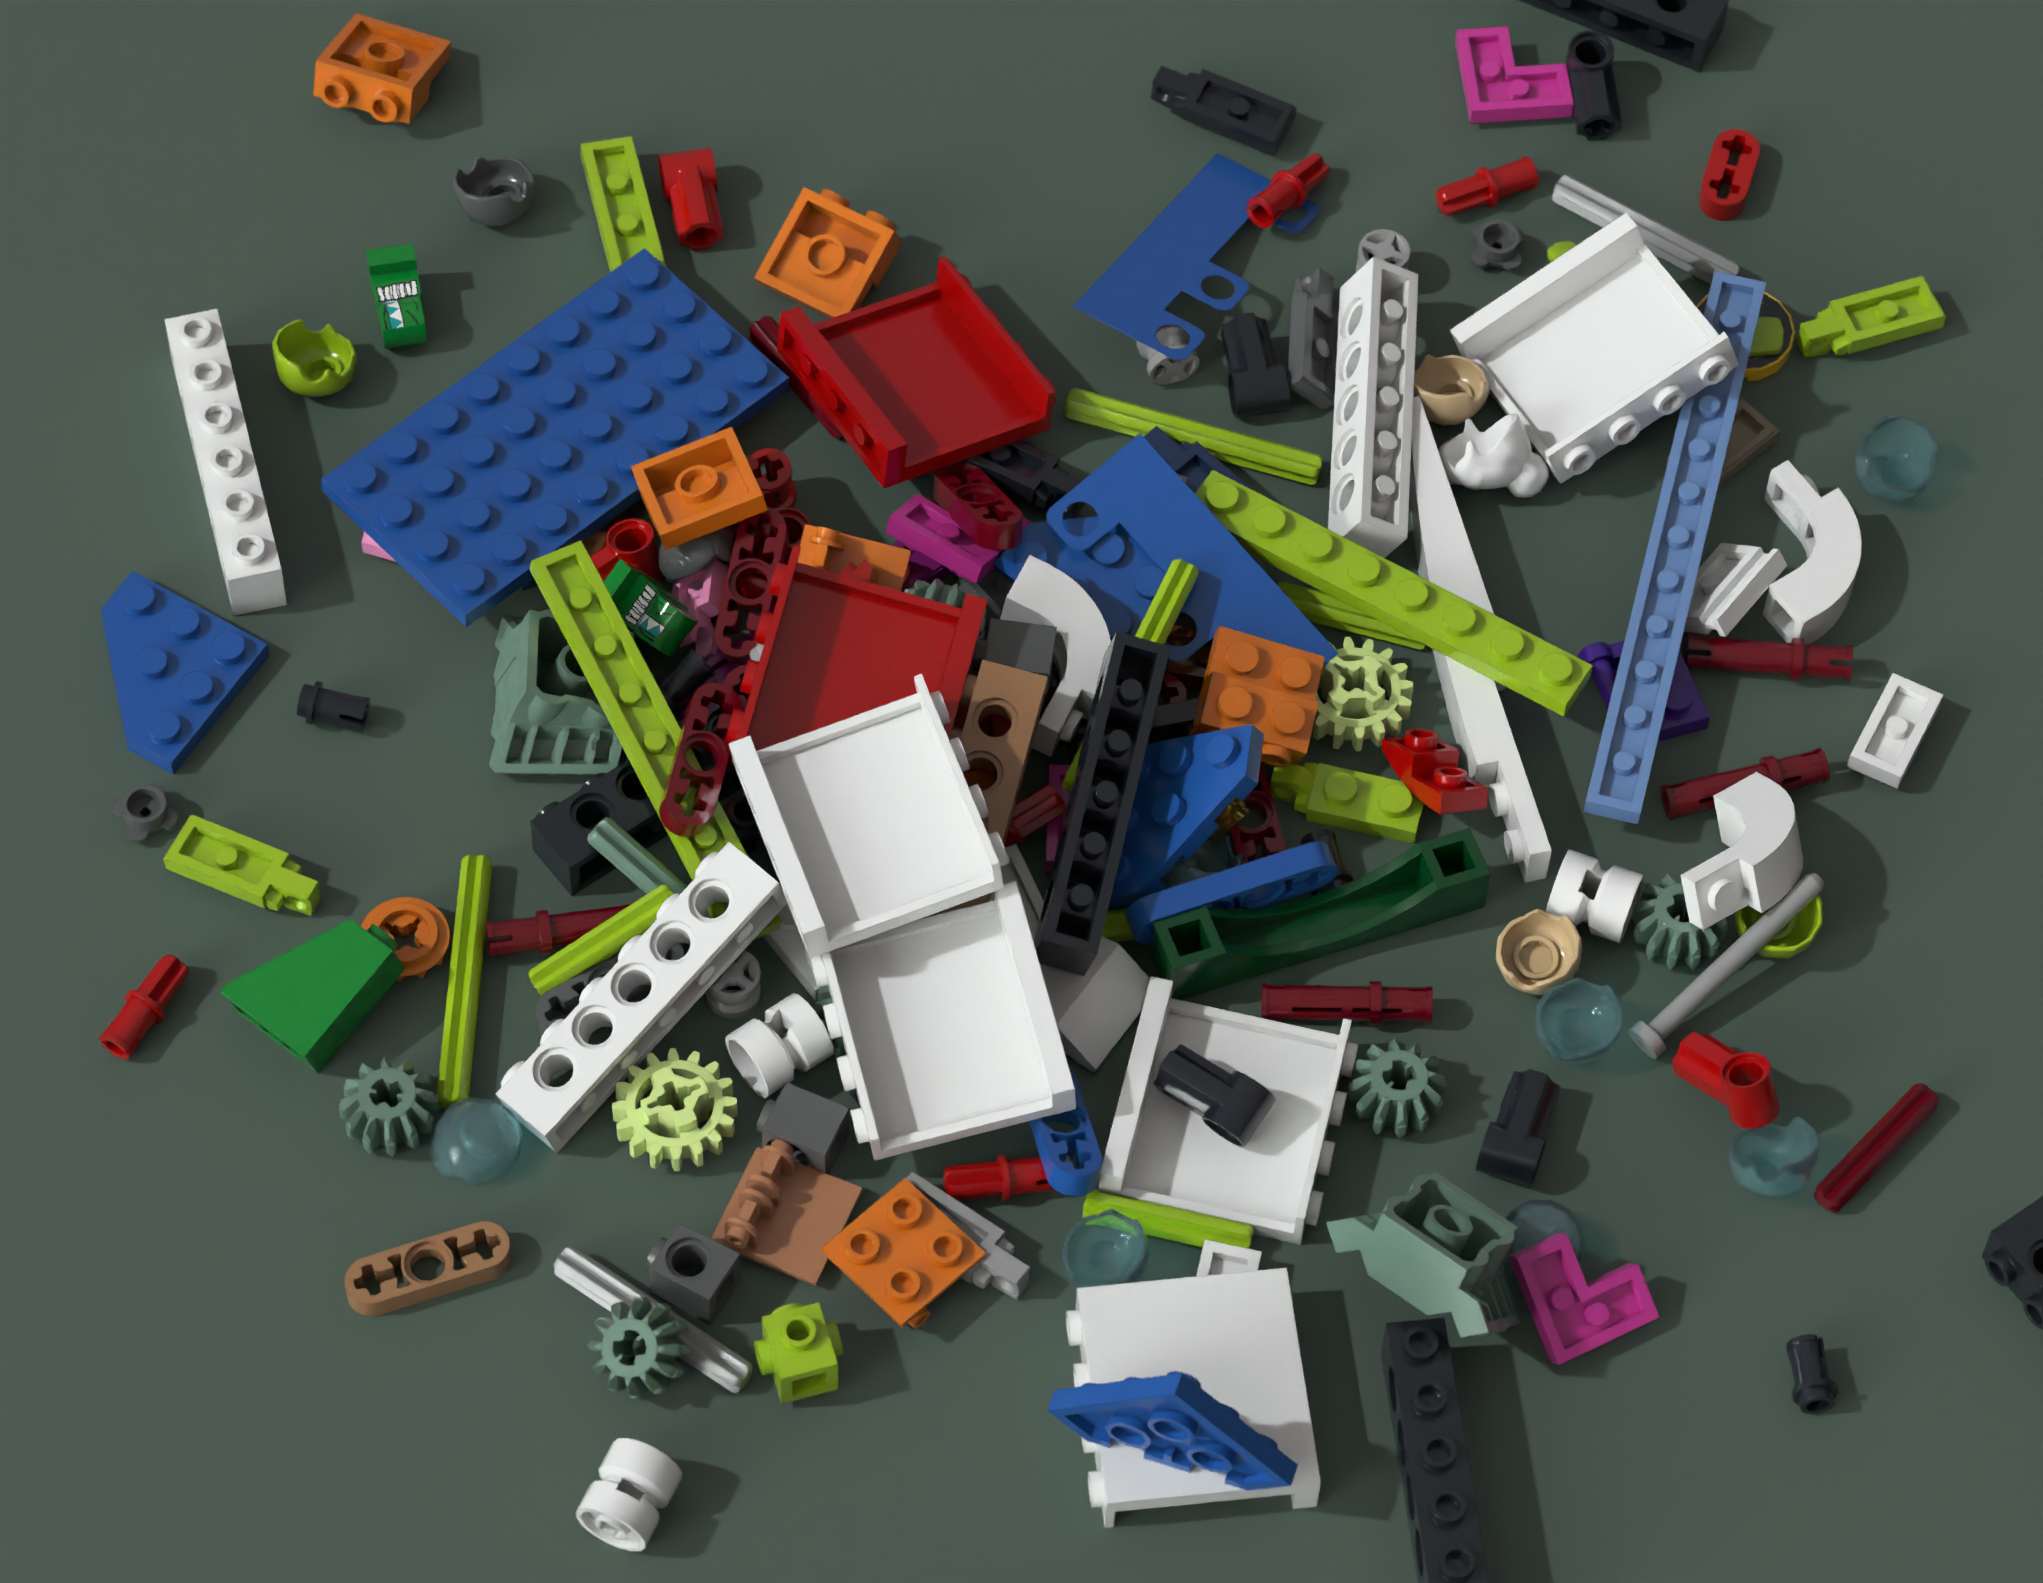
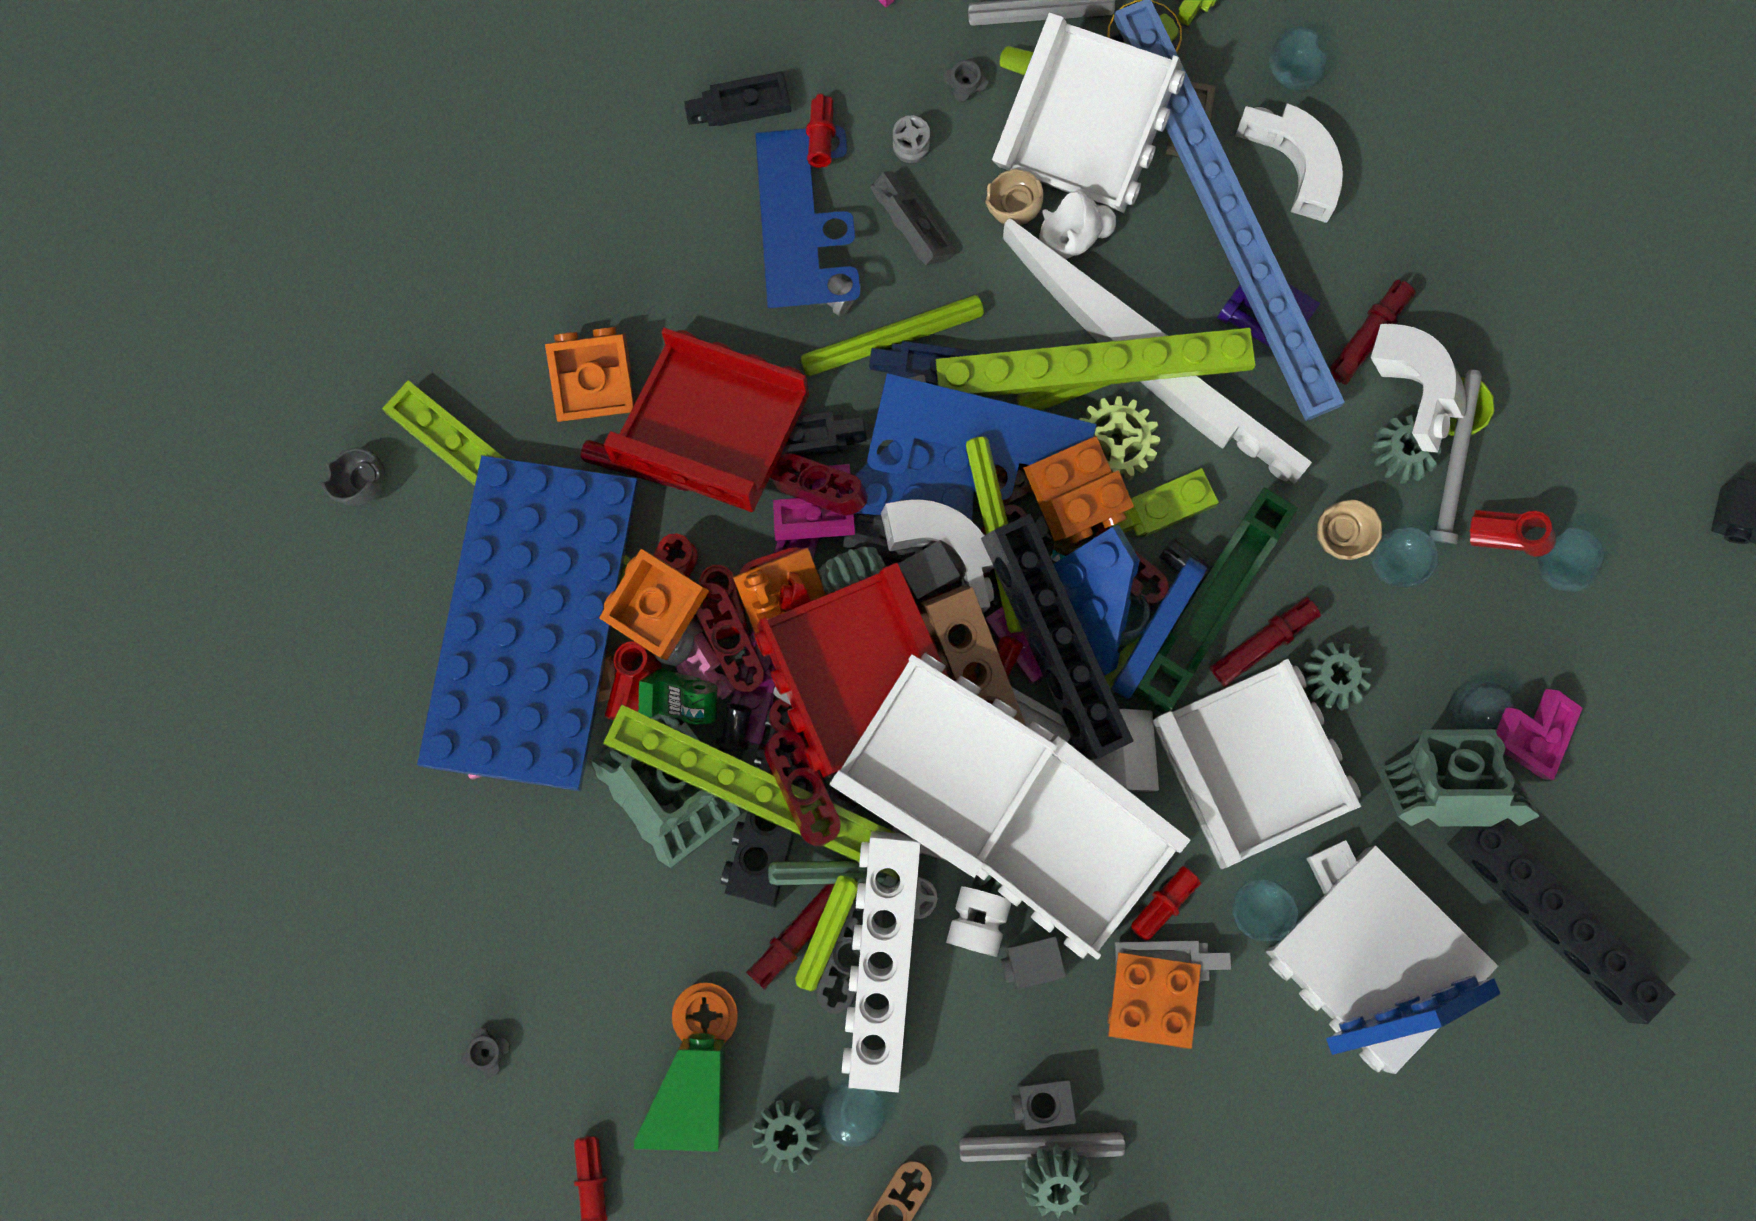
camera: 30 degrees left, 20 degrees up
blue plate [101,571,269,775] -> none
lime hinge [163,815,322,916] -> none
white brick [164,309,287,616] -> none
lime hair [272,319,357,397] -> none
black pin [297,681,370,733] -> none
orange plate [313,13,451,124] -> none
green leg [366,243,427,349] -> none
lime axle [436,854,492,1110] -> none
yellowish green gear [612,1048,738,1171] -> none
red piece [658,147,723,251] -> none
nougat hinge [711,1140,863,1286] -> none
lime brick [754,1302,843,1404] -> none
blue beam [1029,1068,1102,1196] -> none
lime axle [1082,1189,1253,1249] -> none
black piece [1154,1044,1276,1148] -> none
black piece [1221,313,1290,418] -> none
white brick [1328,256,1418,558] -> none
red slope [1382,729,1488,815] -> none
red axle [1435,156,1539,217] -> none
black piece [1475,1069,1560,1188] -> none
white wheel [1546,849,1644,944] -> none
white plate [1684,543,1788,637] -> none
dark red pin [1685,634,1853,681] -> none
black pin [1786,1334,1839,1414] -> none
dark red axle [1814,1083,1939,1213] -> none
white plate [1847,673,1943,789] -> none

